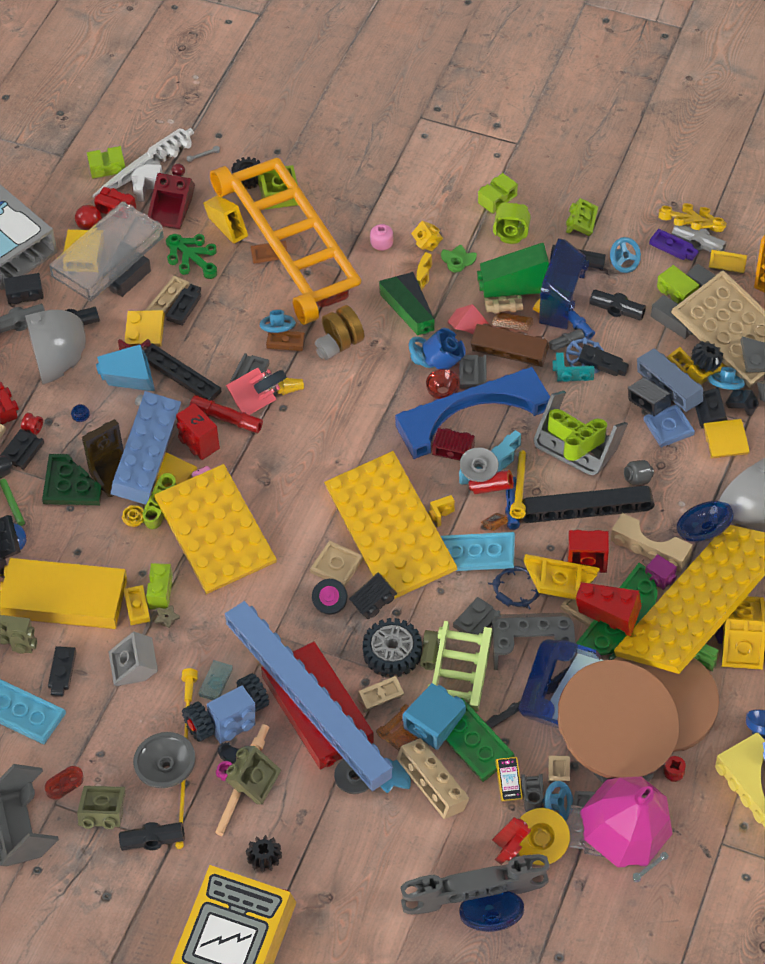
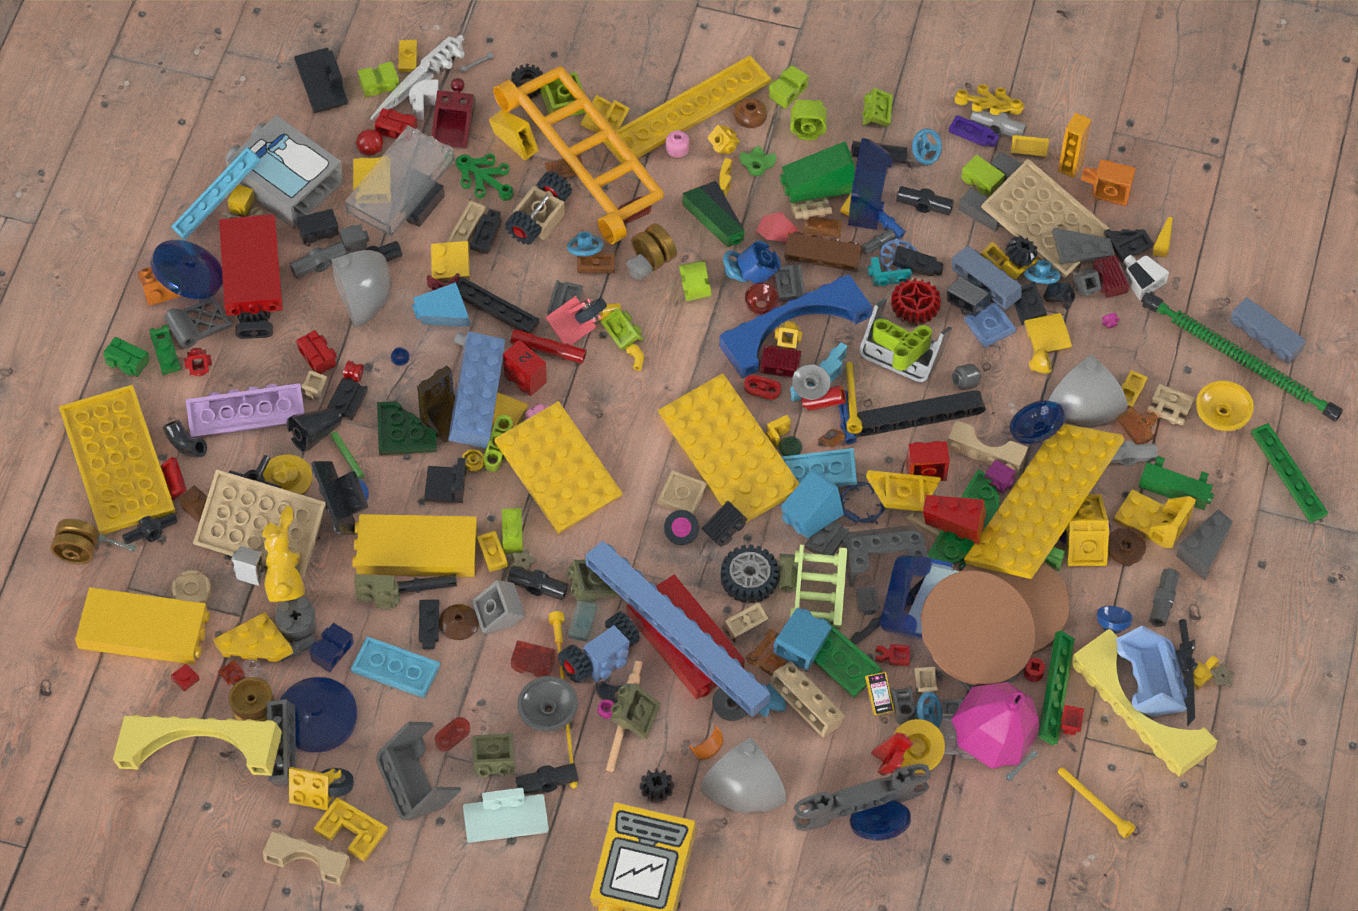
camera: 10 degrees left, 5 degrees up
none -> black bracket [294,48,348,113]
none -> dark grey brick [340,224,369,254]
none -> black pin [397,574,457,594]
none -> yellow plate [398,40,417,72]
none -> black bracket [424,458,466,503]
none -> reddish brown dish [439,604,479,640]
none -> light aqua bracket [463,788,549,843]
none -> brick [505,171,572,245]
none -> black piece [507,565,568,600]
none -> clear red brick [511,640,556,678]
none -> olive plate [567,560,618,602]
none -> yellow slope [580,94,630,132]
none -> lime bracket [601,308,644,351]
none -> yellow plate [603,55,771,164]
none -> yellow arm [626,344,645,371]
none -> lime brick [679,260,712,302]
none -> orange helmet [688,725,723,760]
none -> light grey brick [701,737,786,814]
none -> dark orange piece [734,98,767,128]
none -> red plate [744,375,781,400]
none -> yellow brick [775,321,802,349]
none -> clear green plate [778,436,803,456]
none -> dark azure slope [781,468,844,539]
none -> black bracket [856,586,880,615]
none -> red plate [875,644,910,666]
none -> red gear [891,278,941,326]
none -> yellow brick [1028,348,1052,374]
none -> green plate [1038,630,1075,745]
none -> yellow piece [1058,767,1136,838]
none -> red bracket [1060,705,1084,735]

